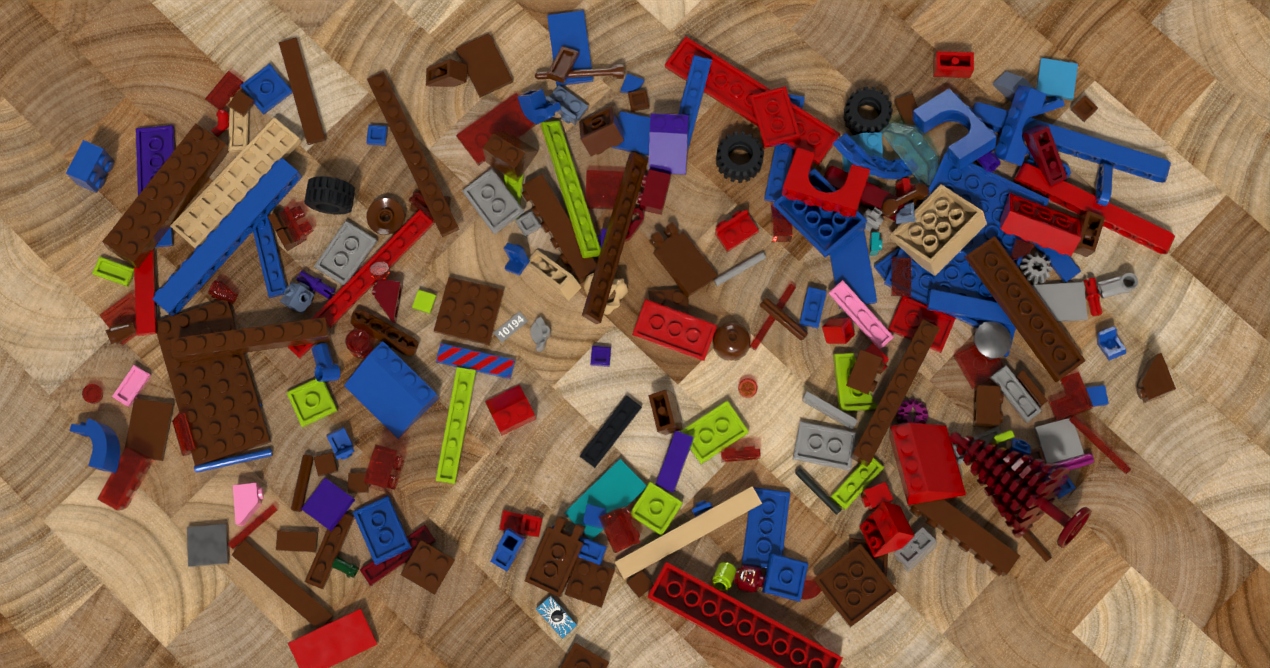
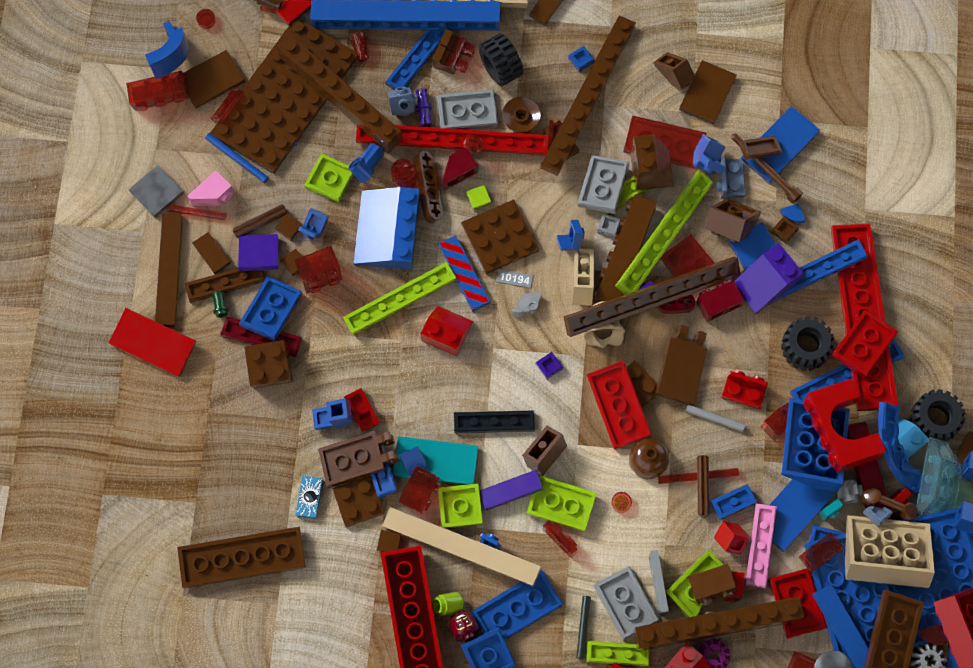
camera: 50 degrees right, 5 degrees down
bright pink tile [112,365,151,408] -> none

